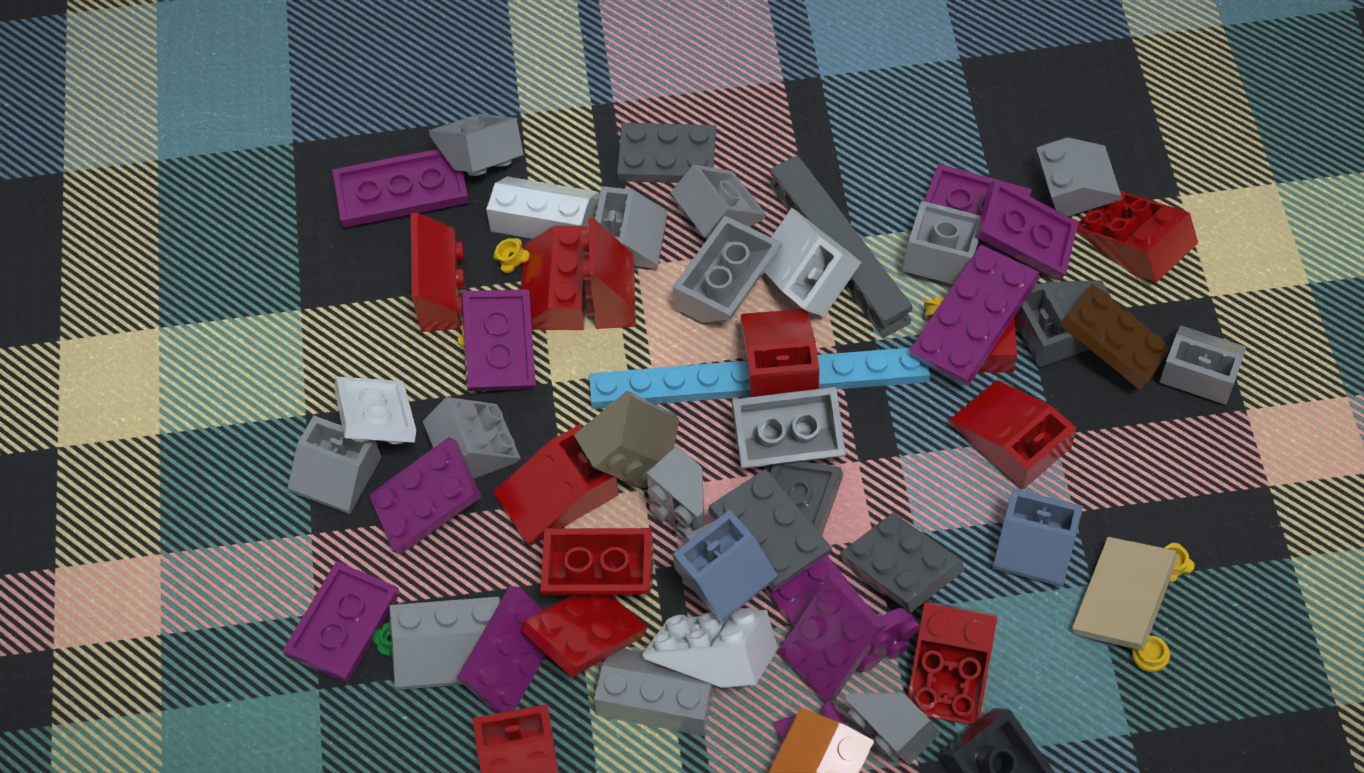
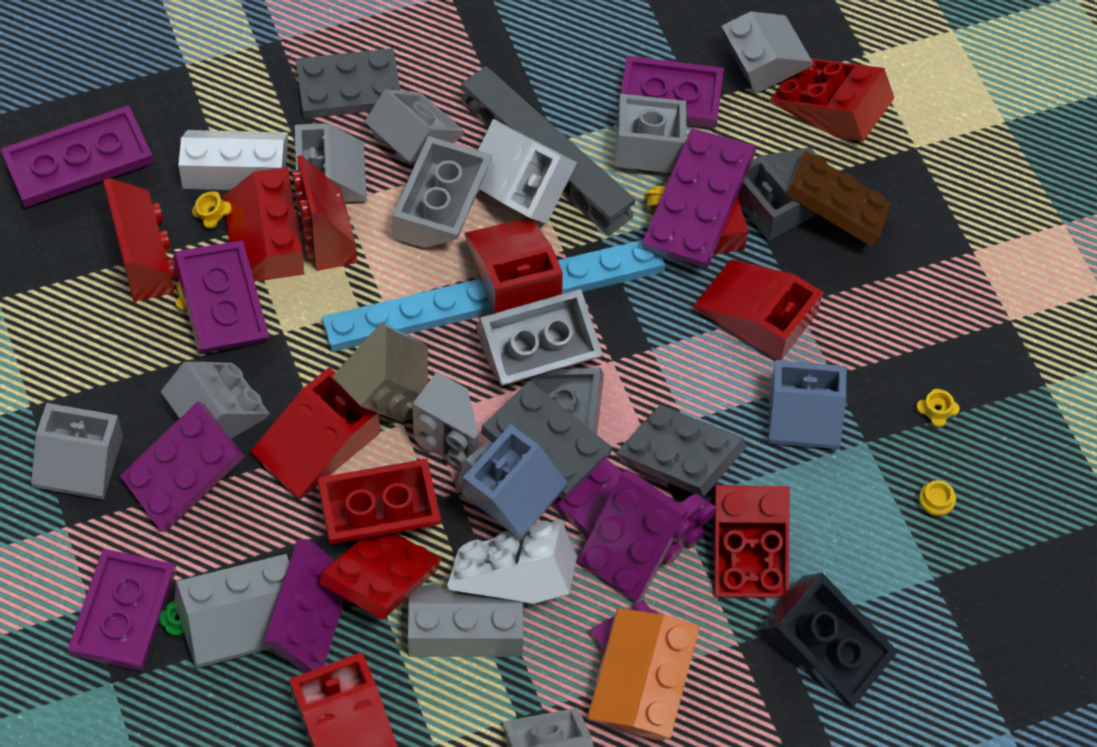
camera: 20 degrees left, 0 degrees up
white plate [334,376,416,444] -> none
light grey slope [429,114,523,176] -> none
light grey slope [845,693,940,765] -> none
magenta plate [975,179,1078,280] -> none
tan tile [1072,537,1178,651] -> none
light grey slope [1160,325,1246,405] -> none

